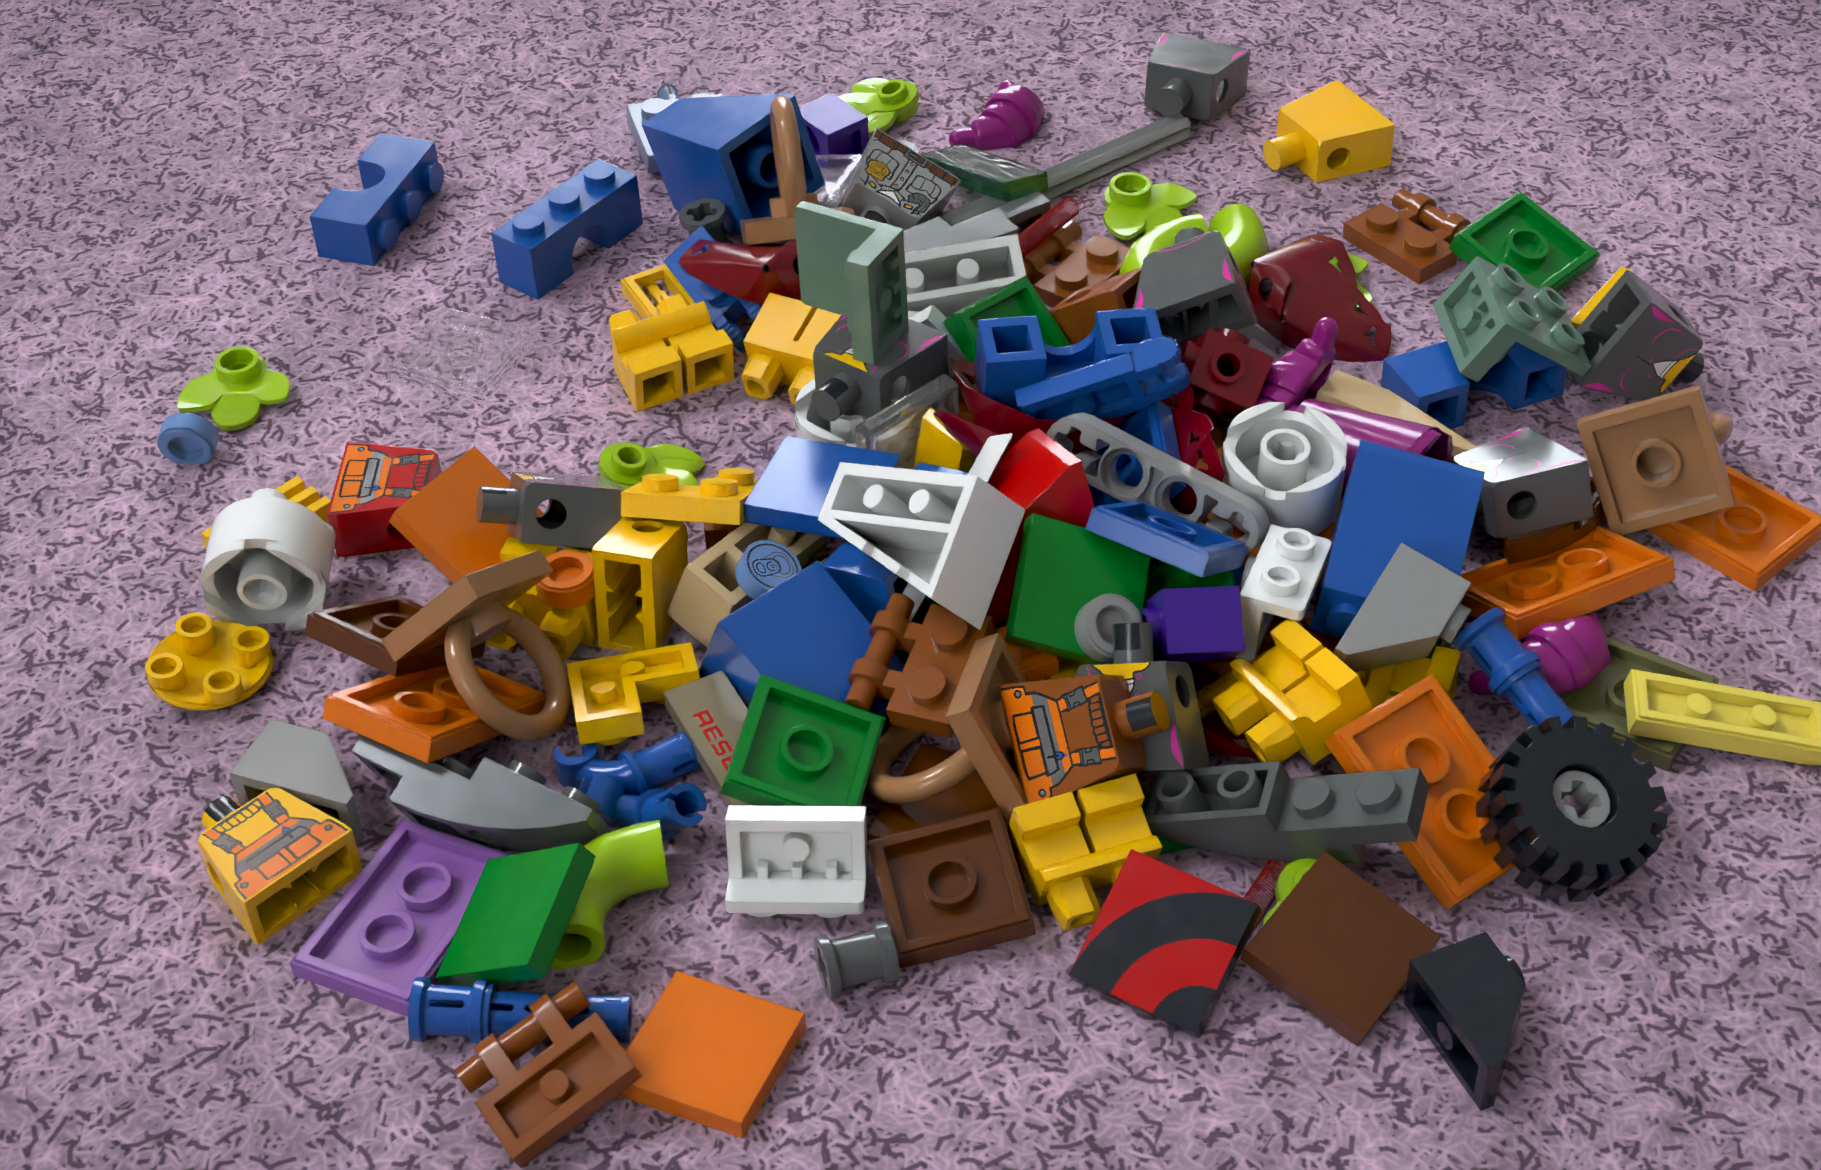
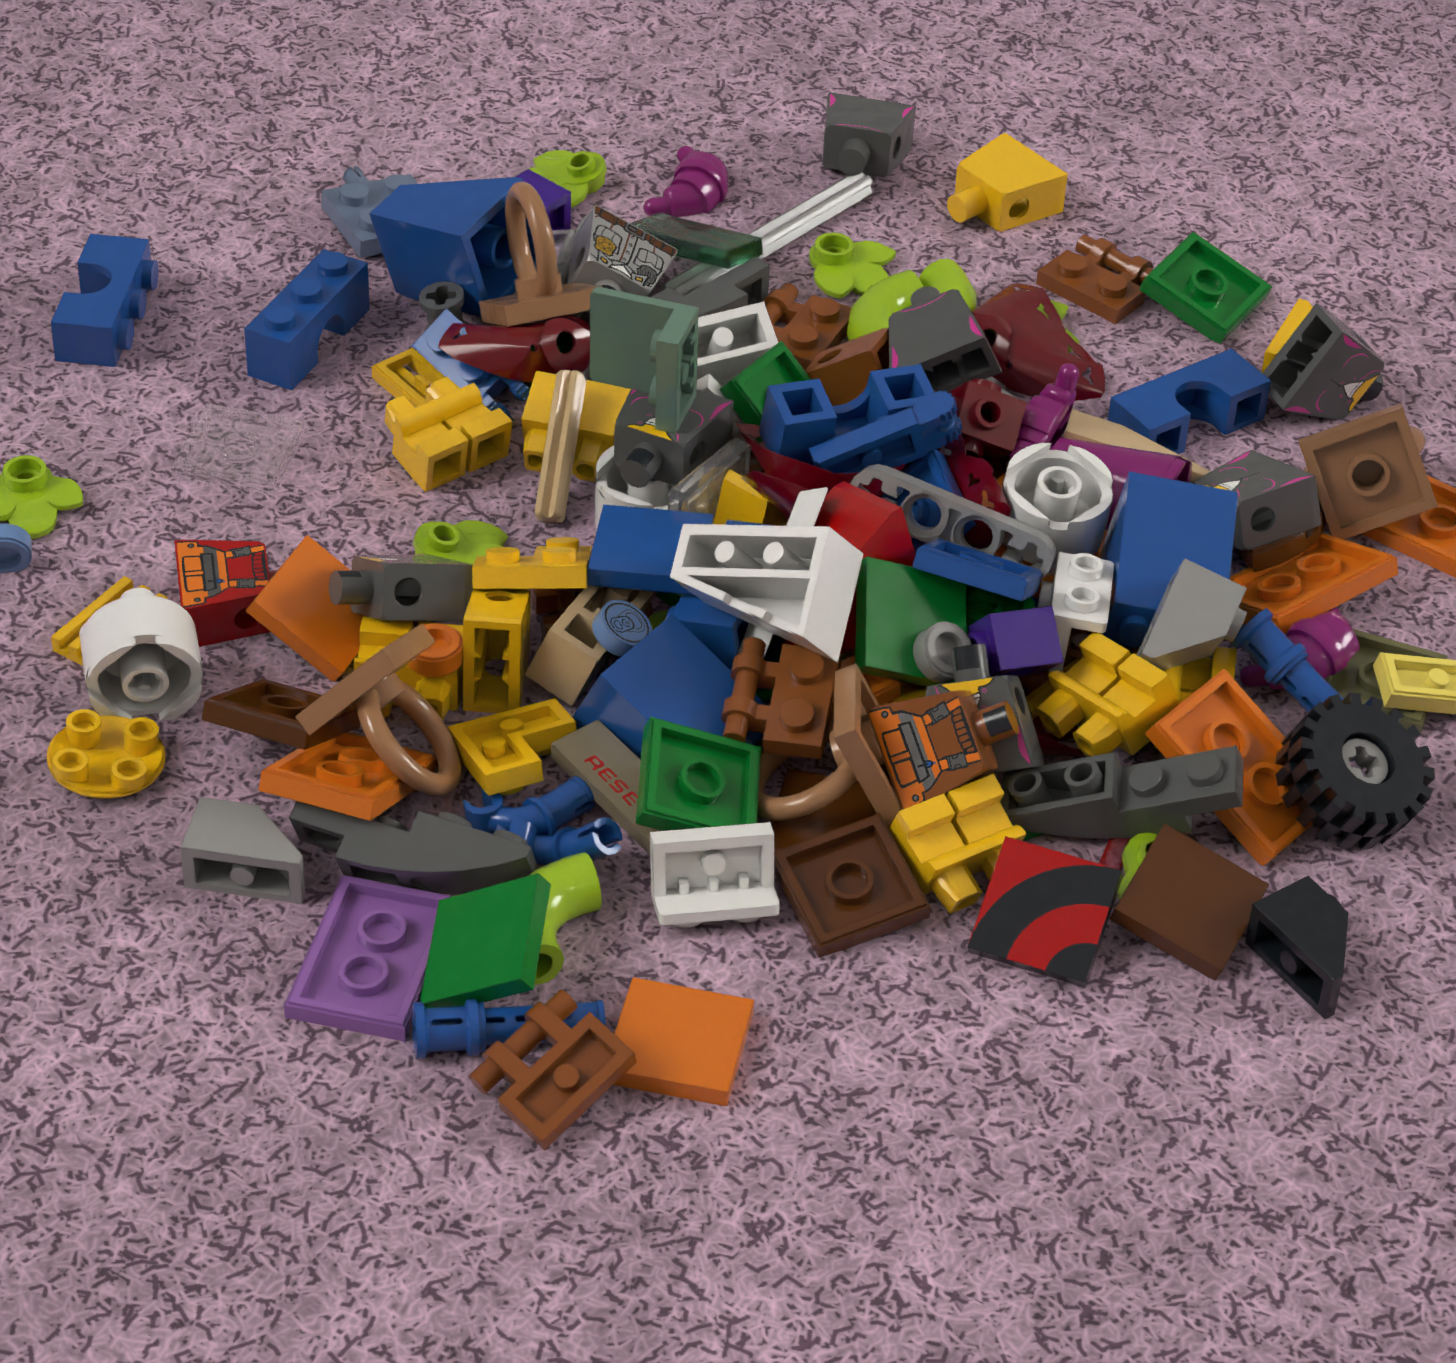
camera: 15 degrees left, 0 degrees up
yellow torso [197,788,363,945] -> none
dark grey bush [813,920,899,999] -> none
red piece [1018,196,1085,258] -> none
sand green bracket [1433,256,1591,382] -> none
none -> tan axle [534,370,586,524]

